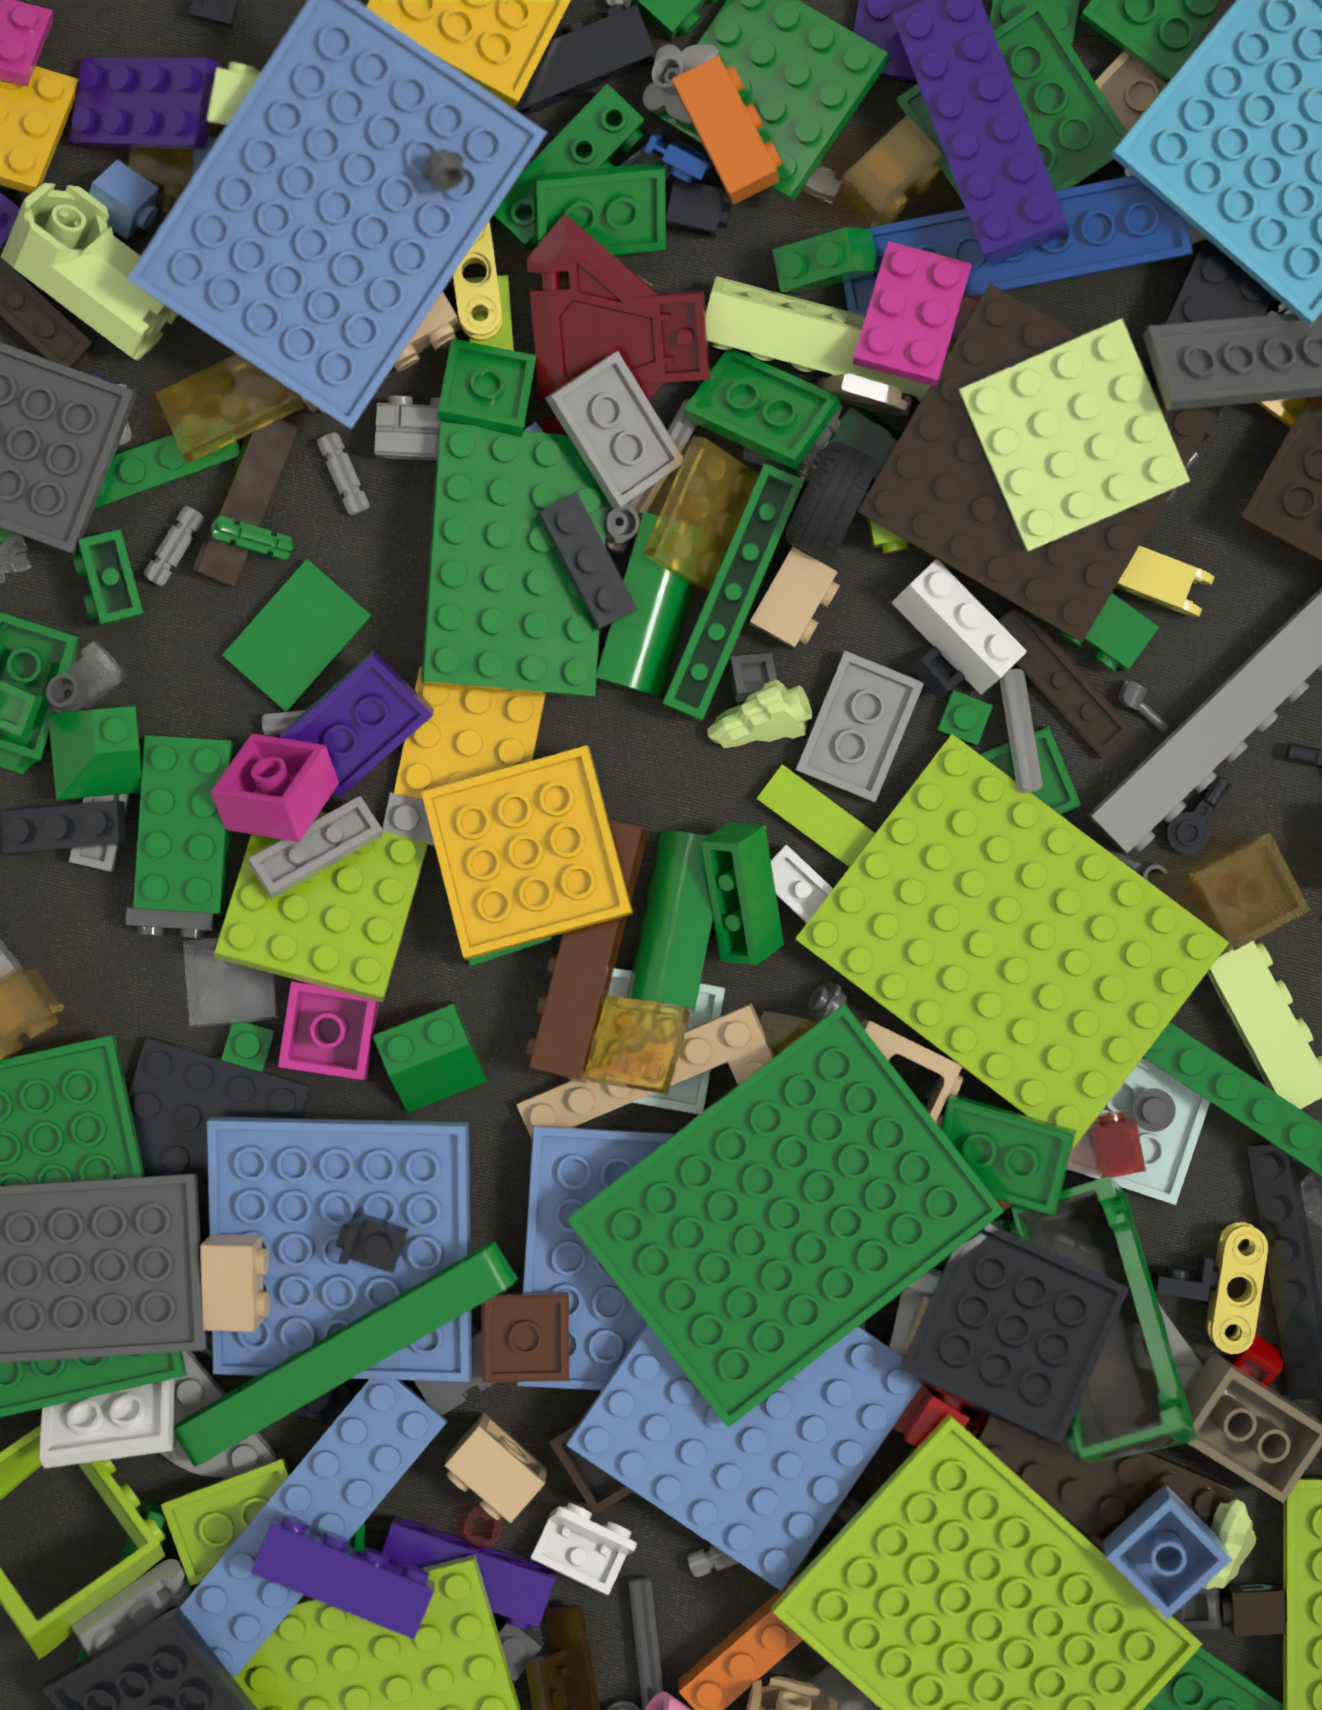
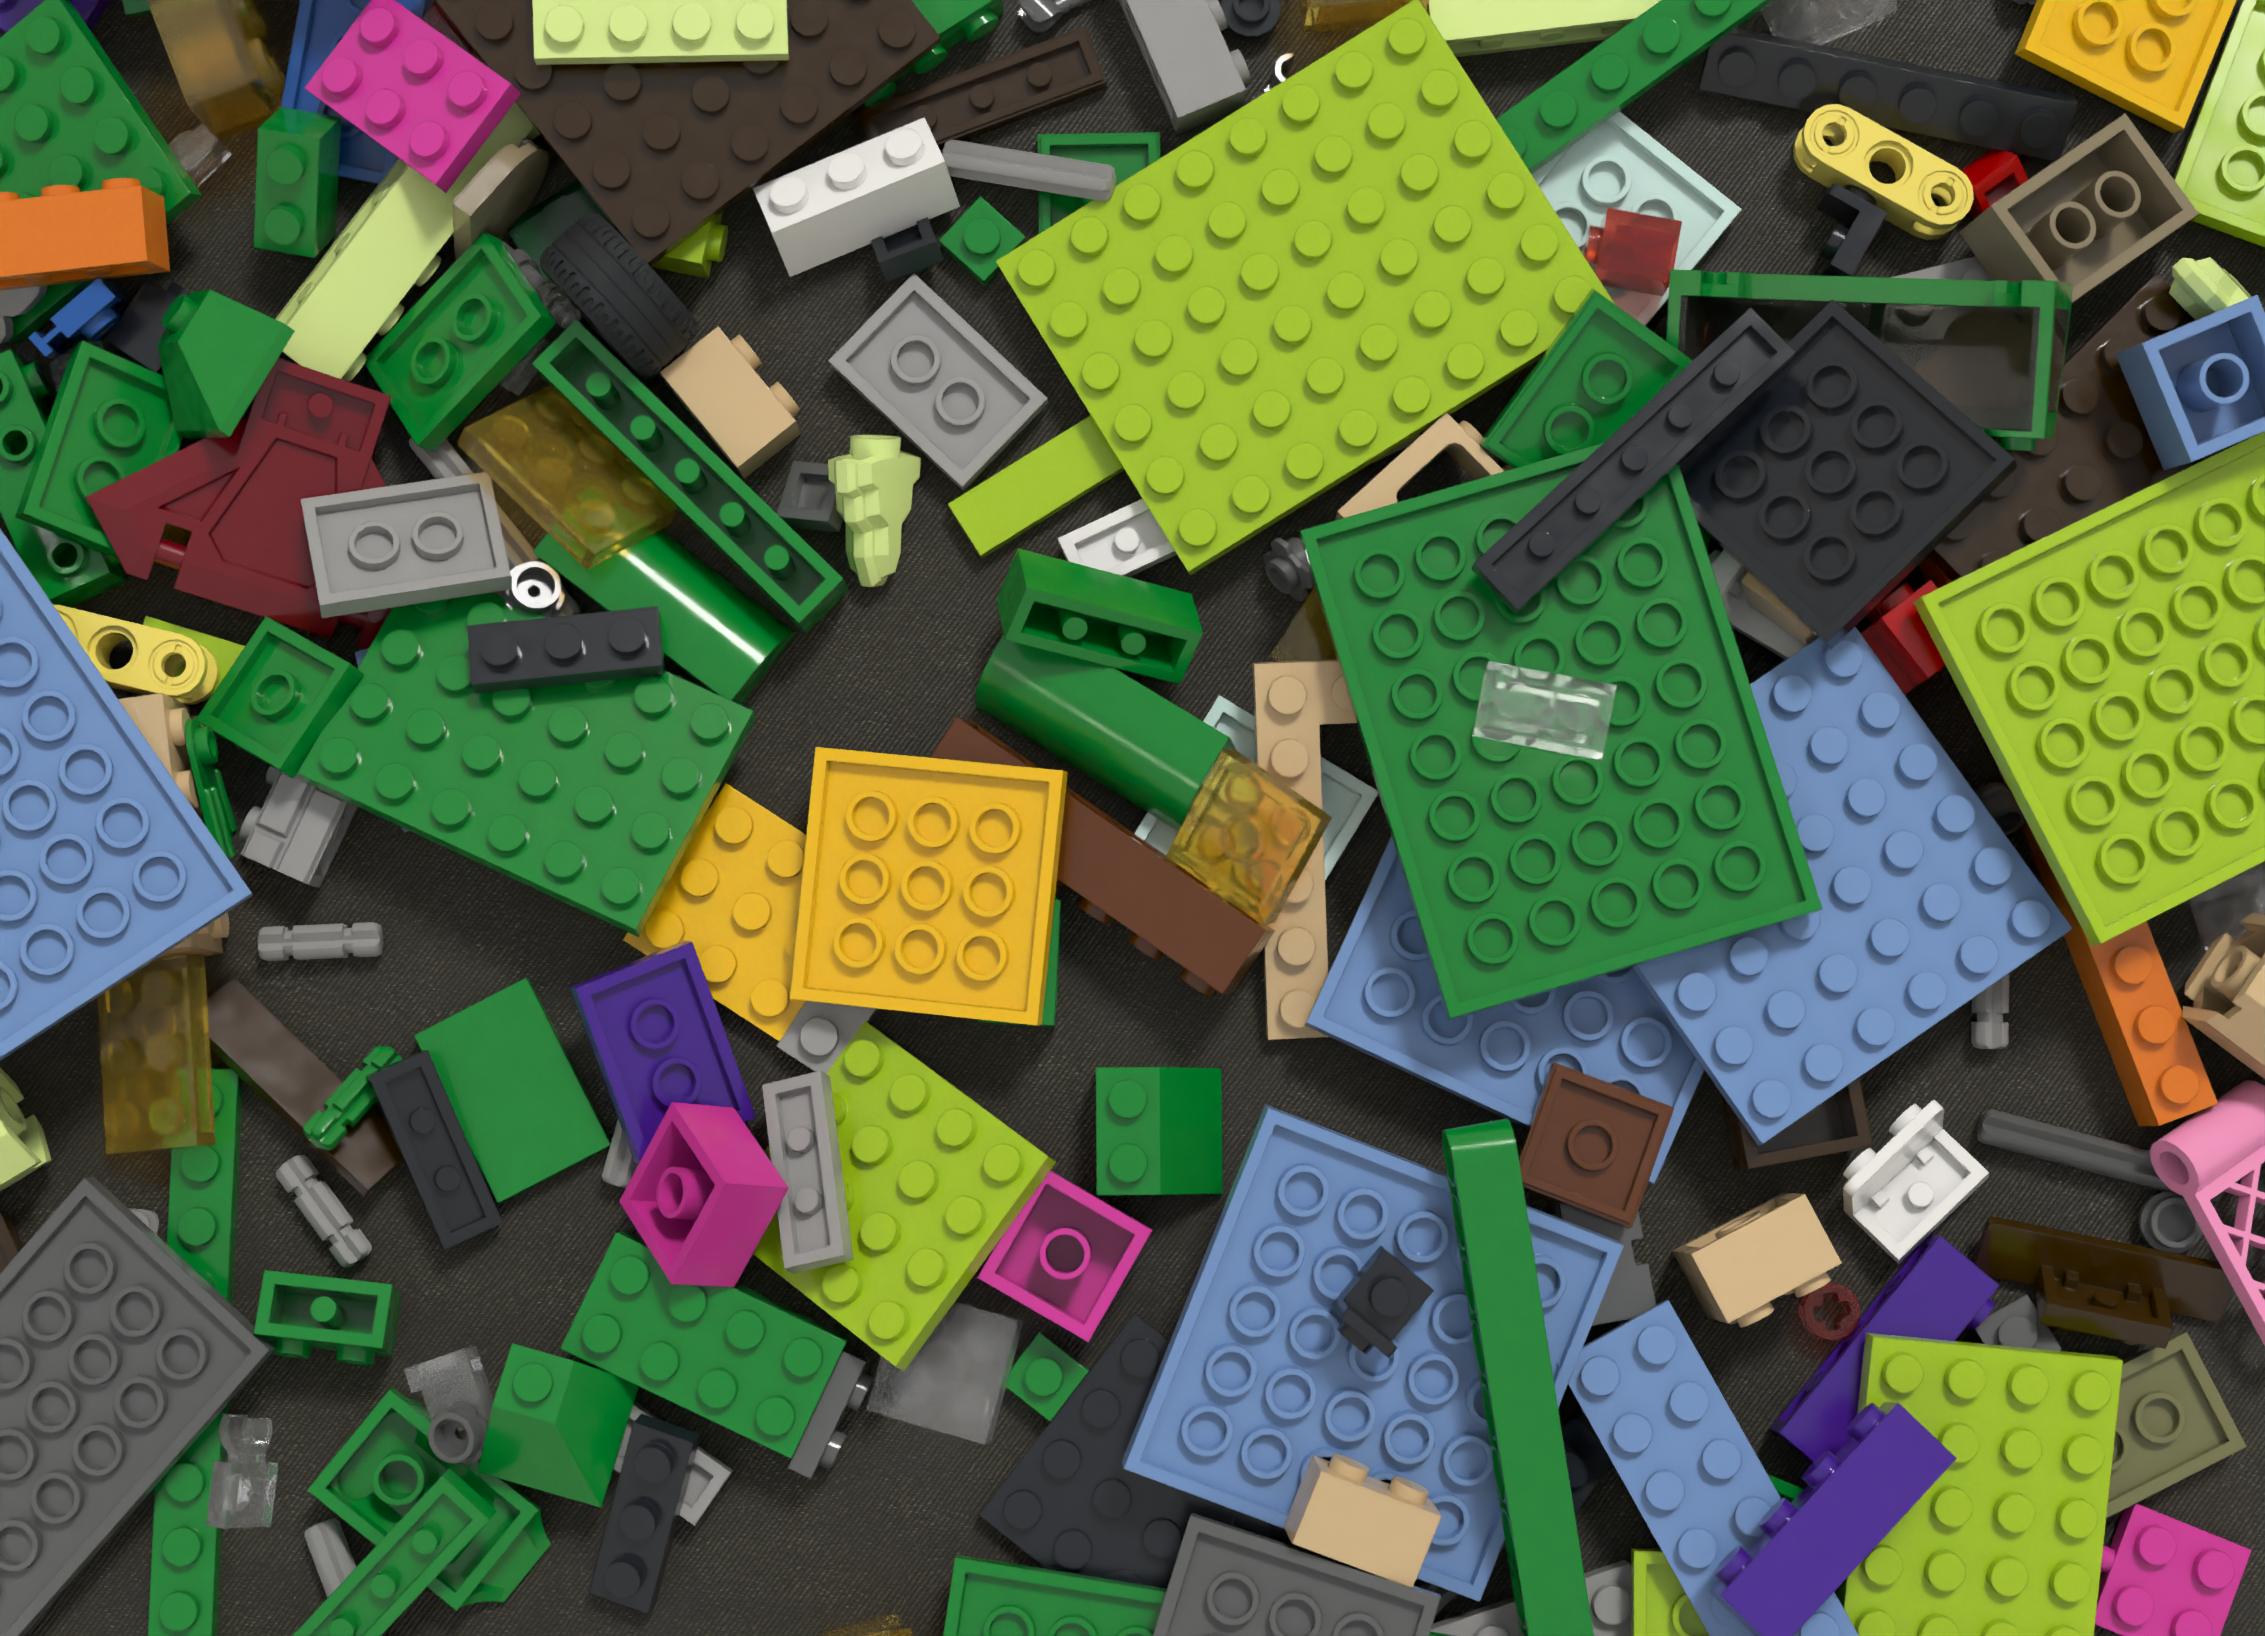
camera: 70 degrees left, 5 degrees down
dark grey plate [1132,1088,1176,1132] -> none
none -> green slope [157,290,295,438]
none -> green piece [185,718,237,859]
none -> black plate [366,1050,503,1250]
none -> black plate [1471,307,1796,615]
none -> clear brick [1472,661,1617,761]

